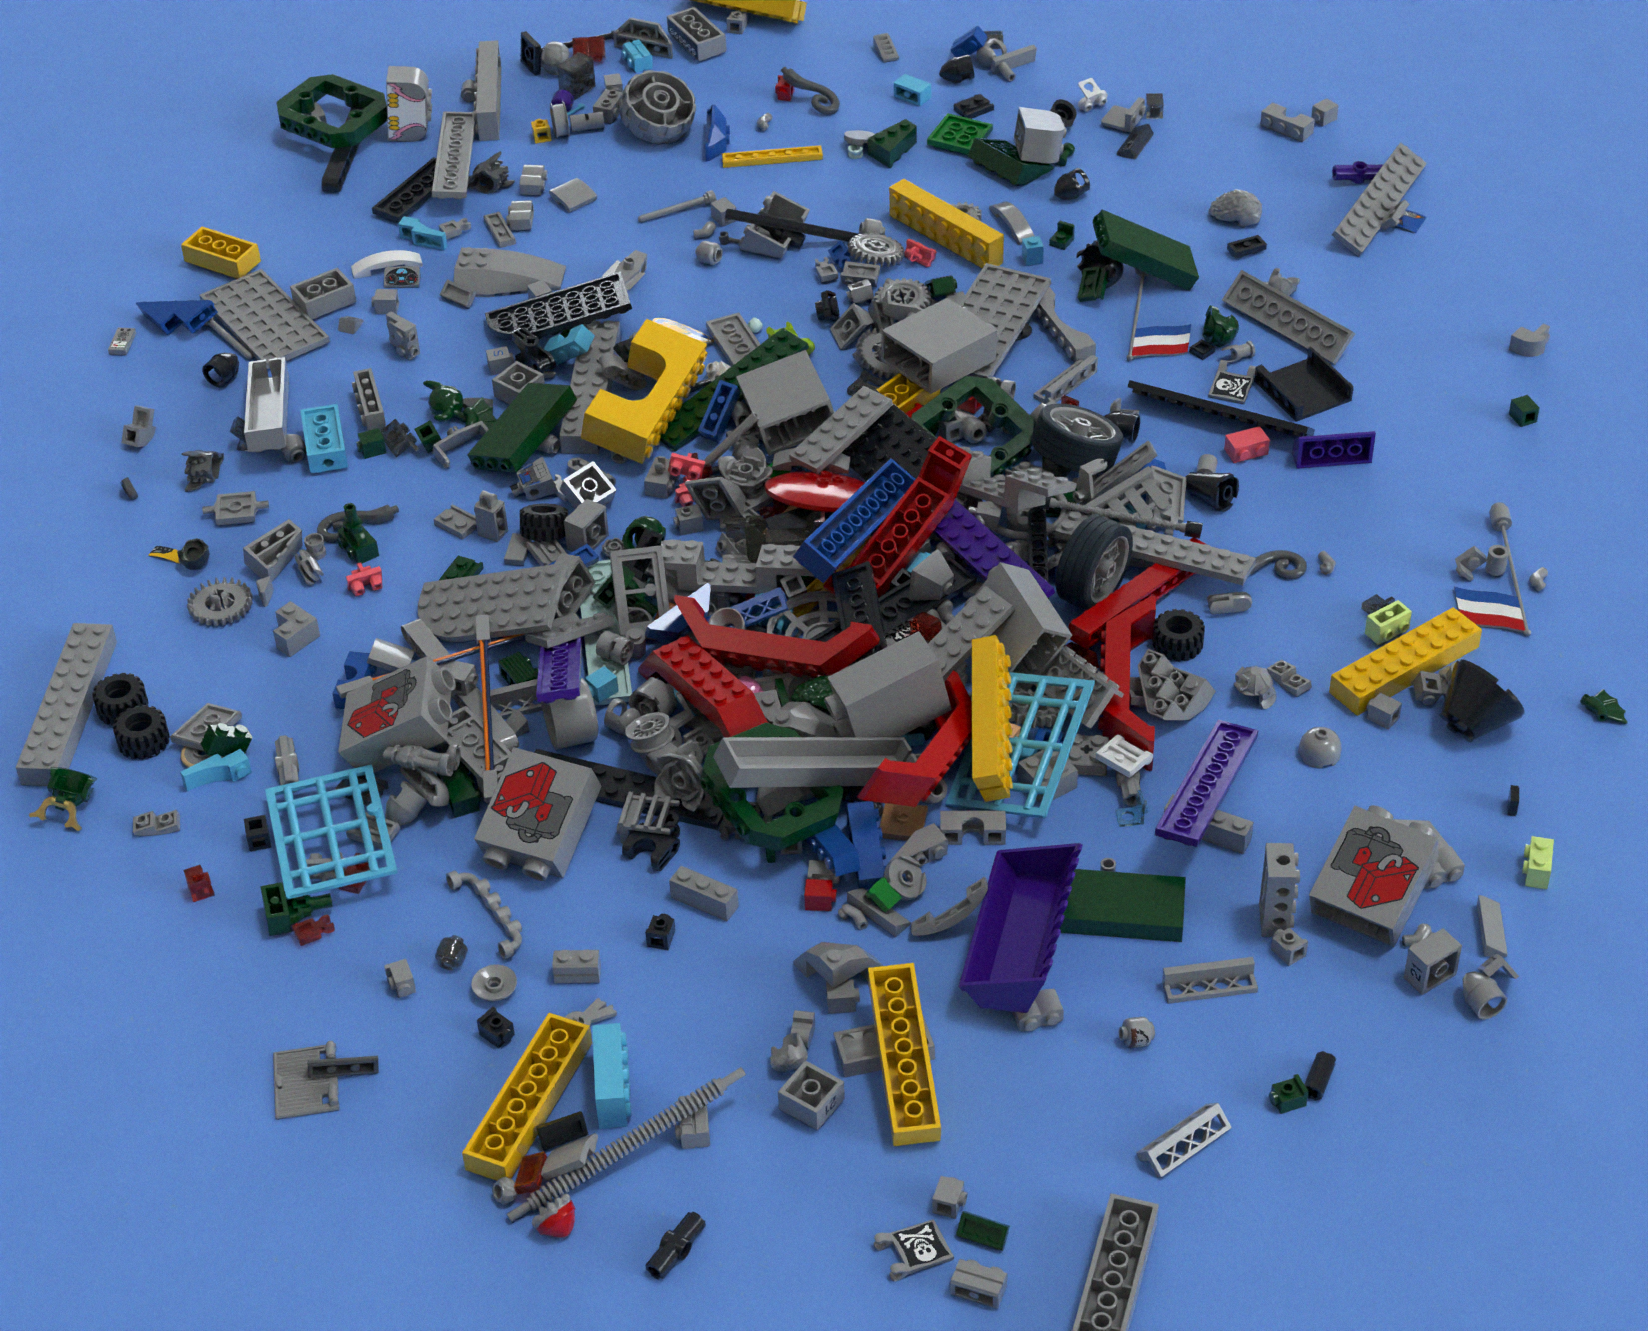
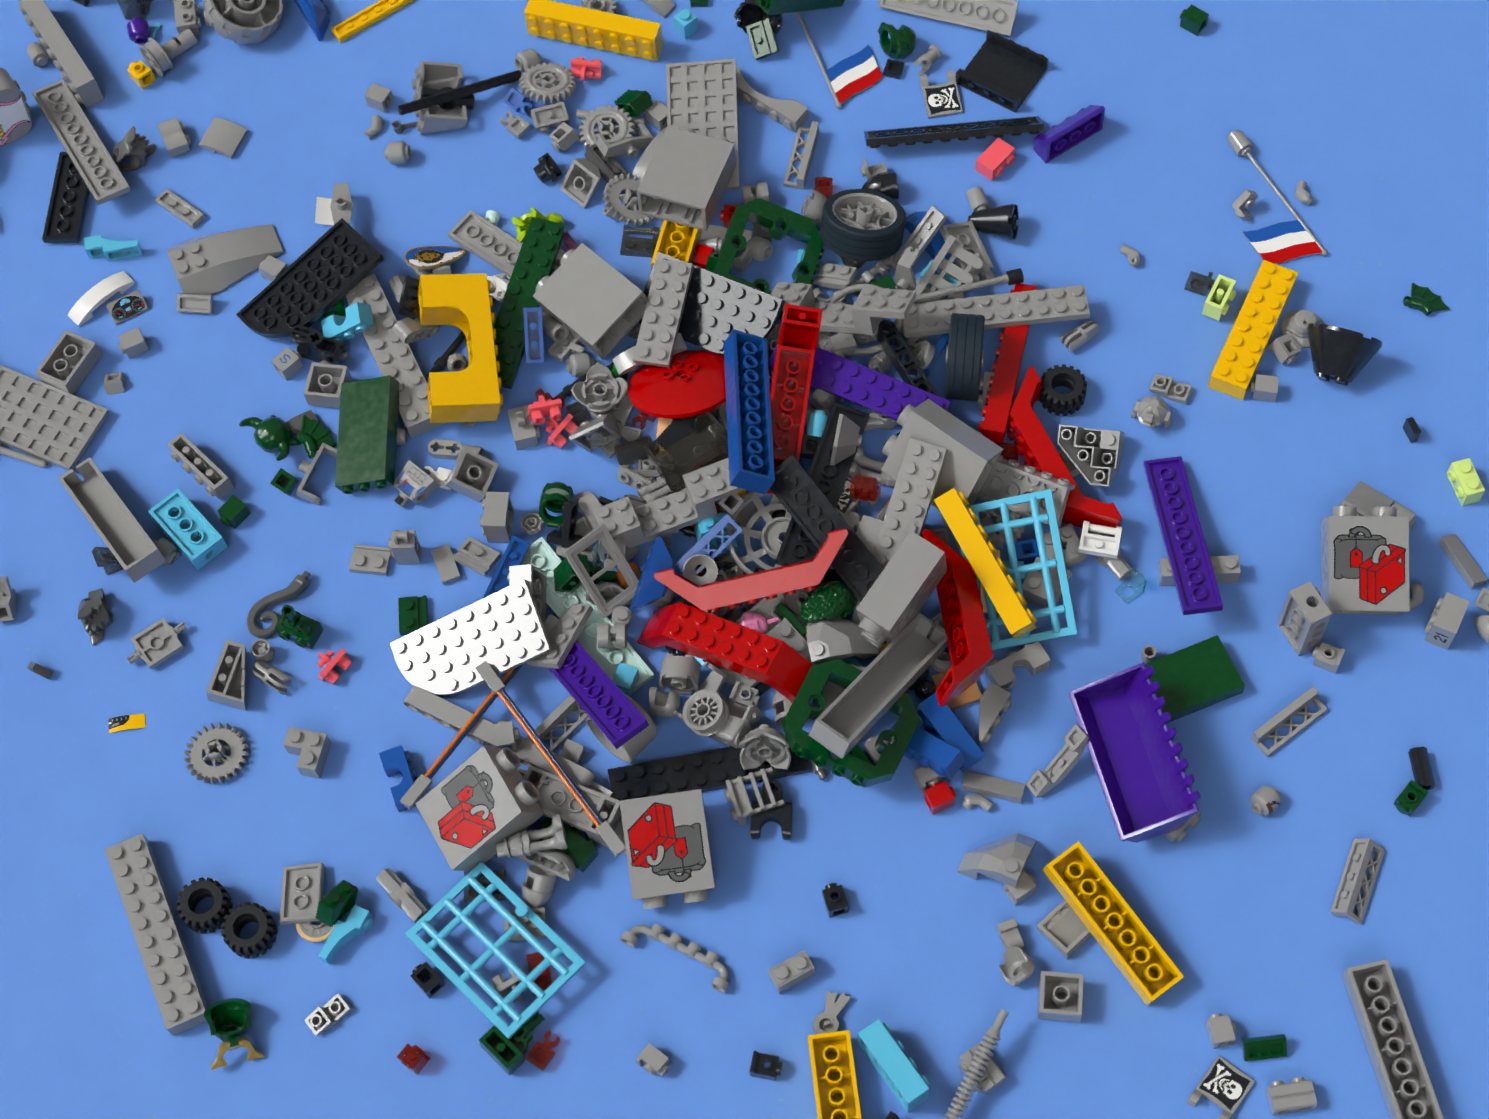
camera: 25 degrees left, 20 degrees up
pearl dark grey hair [177,538,210,569] -> none
black helmet [202,353,239,387] -> none
light grey slope [256,577,273,607] -> none
light grey slope [367,638,415,672] -> none
clear smoke bracket [381,418,419,457] -> none
light grey plate [386,311,420,360] -> none
clear smoke head [435,935,468,970] -> none
light grey plate [439,218,471,239] -> none
light grey dish [471,965,517,1001] -> none
dark green brick [498,651,538,685] -> none
light grey brick [506,200,534,230] -> none
black tyre [520,503,568,541] -> none
light grey piece [638,190,716,222] -> none
light grey brick [669,866,739,921] -> none
light grey brick [673,504,704,535] -> none
light grey piece [703,412,760,468] -> none
green tile [865,877,902,913] -> none
light grey plate [884,856,927,901] -> none
dark grey plant [1249,550,1307,579] -> none
light grey cylinder [1298,727,1342,768] -> none
light grey brick [1485,545,1509,576] -> none

